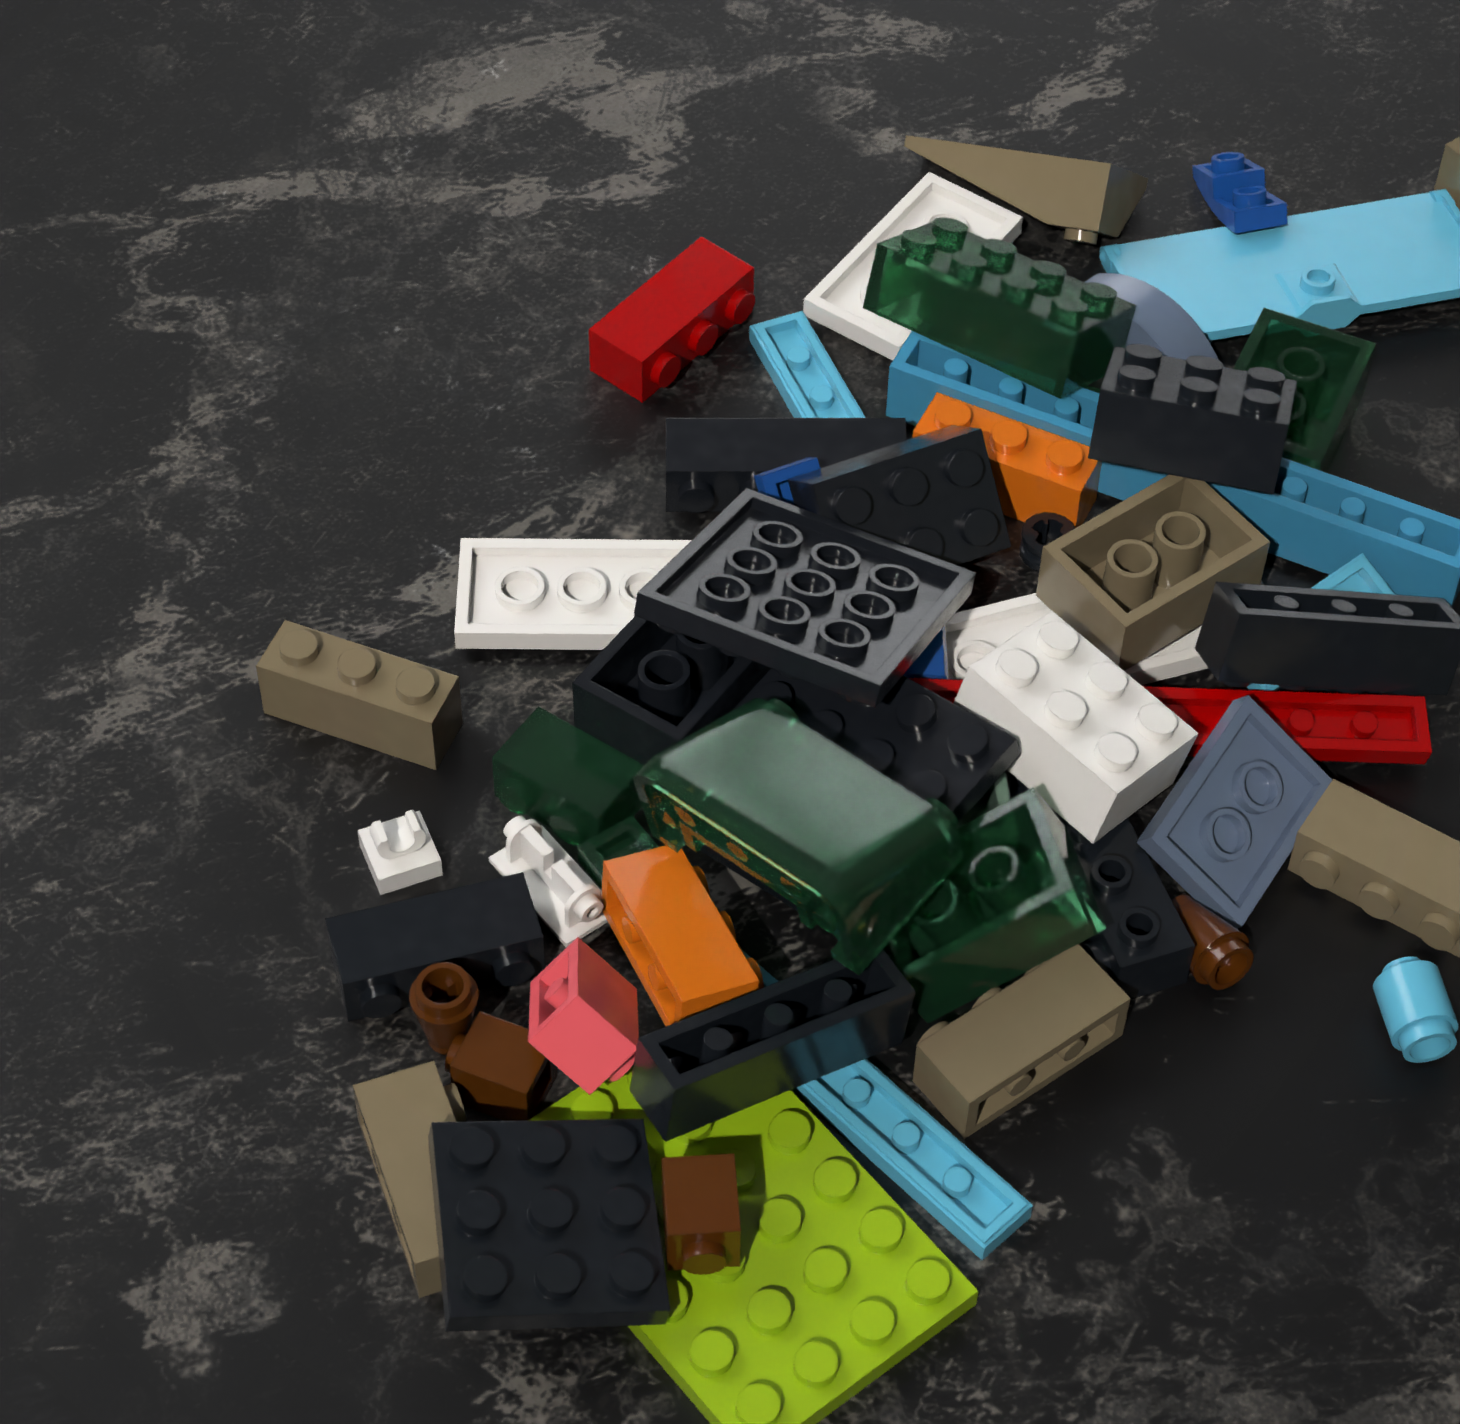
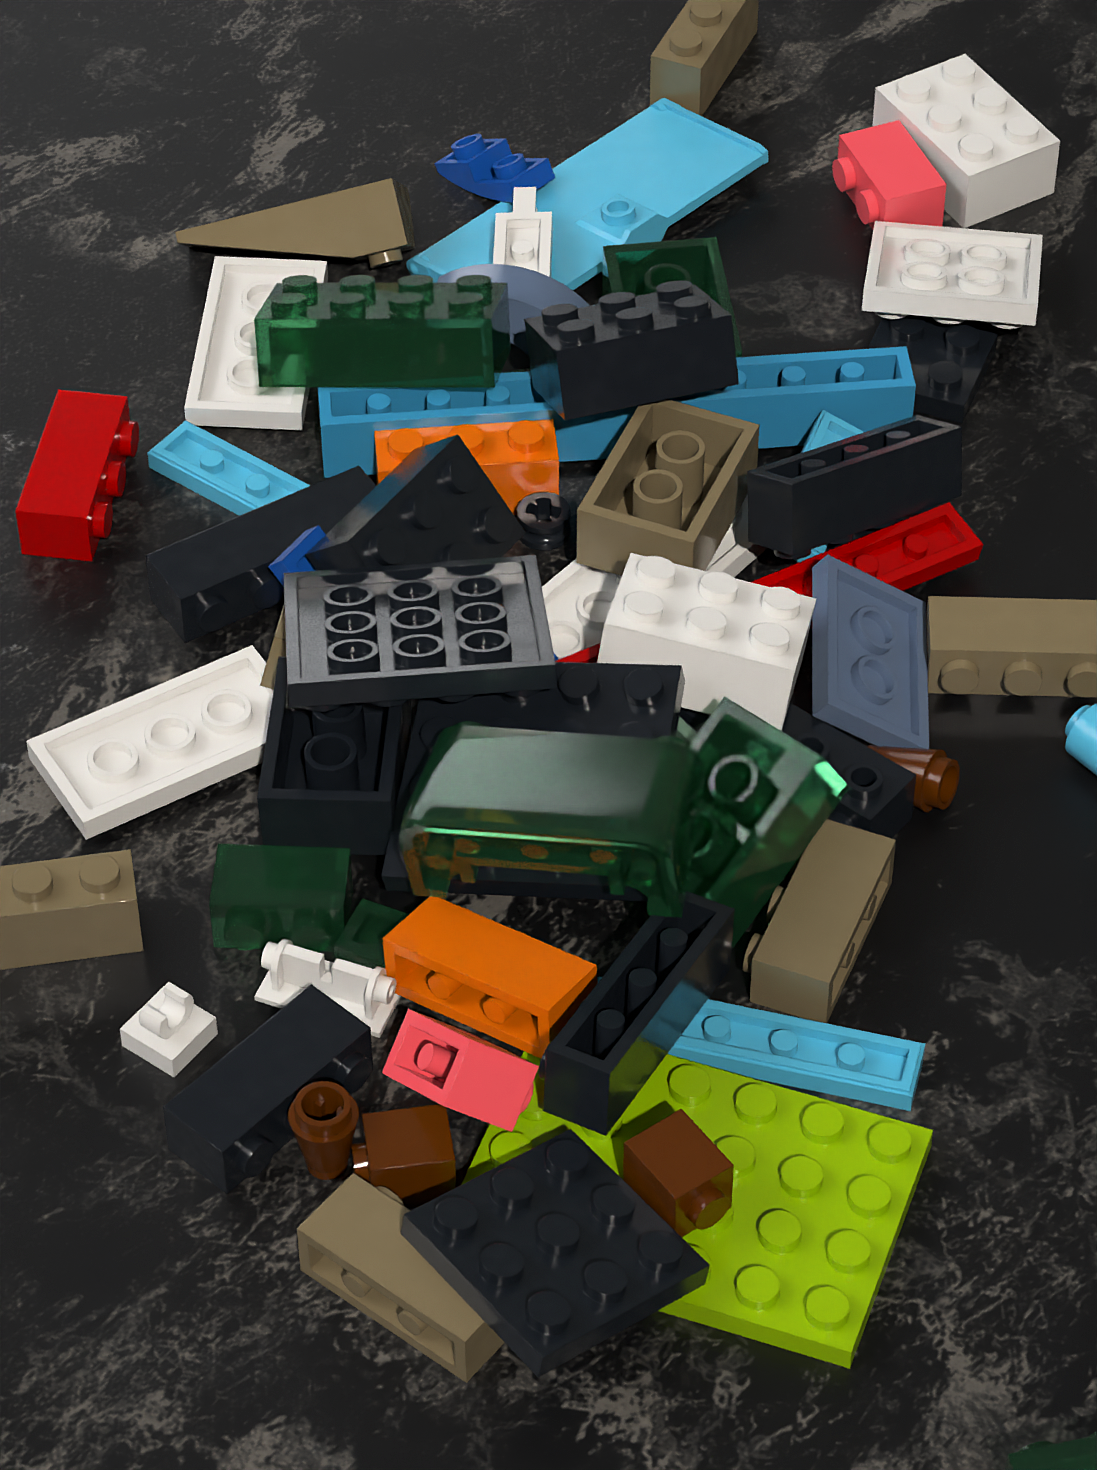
camera: 30 degrees left, 5 degrees down
none -> white hinge [493,187,553,277]

